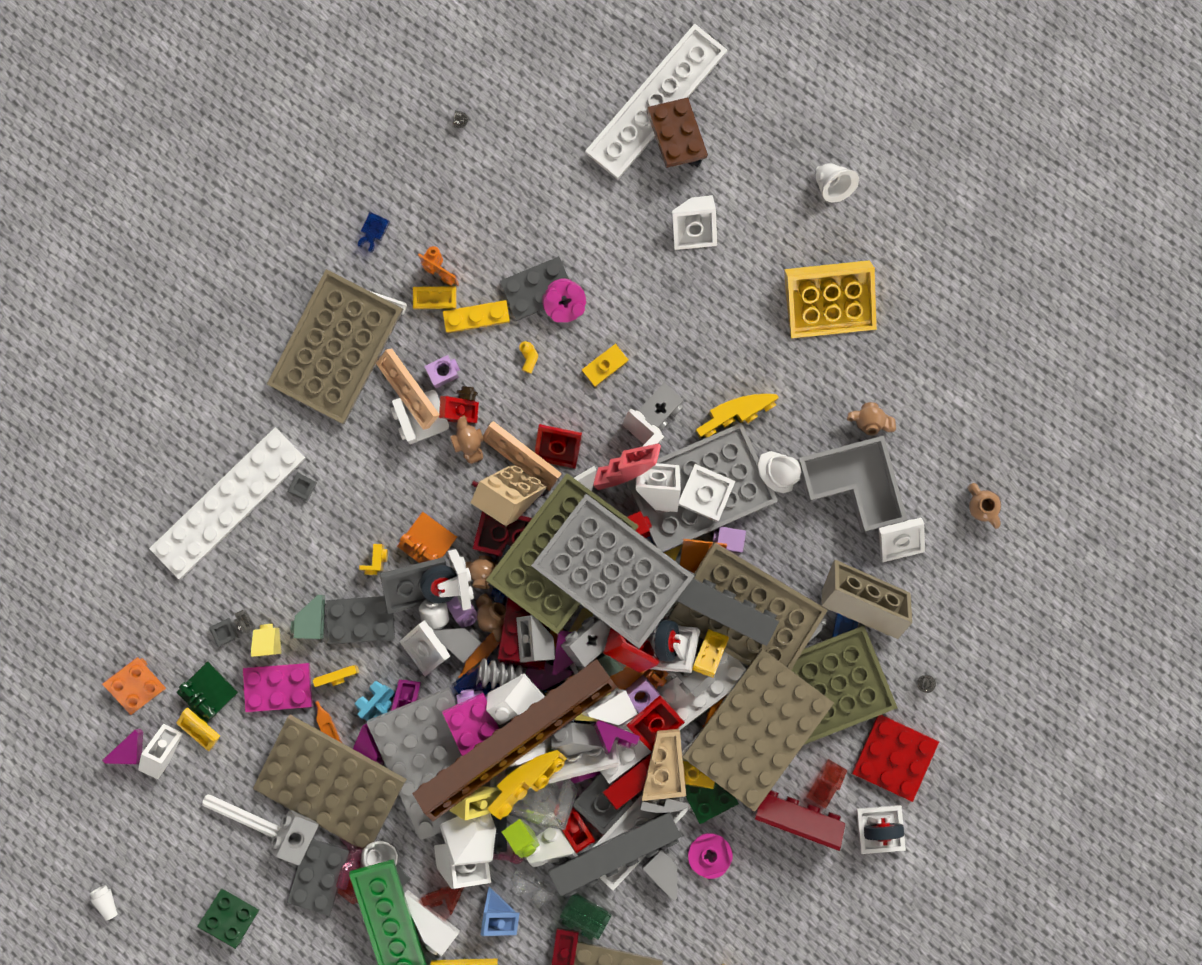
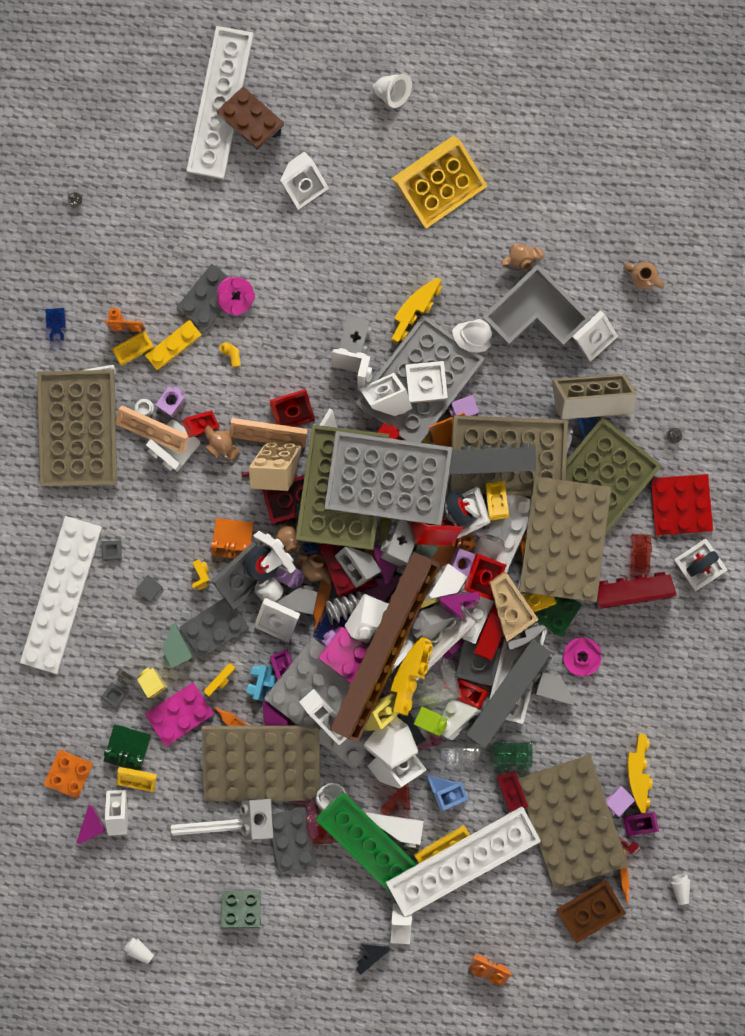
camera: 25 degrees left, 0 degrees up
dark brown plate [456,386,478,401] -> none
yellow plate [582,343,629,387] -> none
coral slope [593,443,661,490] -> none
none -> white plate [135,399,154,417]
none -> dark grey tile [136,575,163,602]
none -> white slope [299,689,347,745]

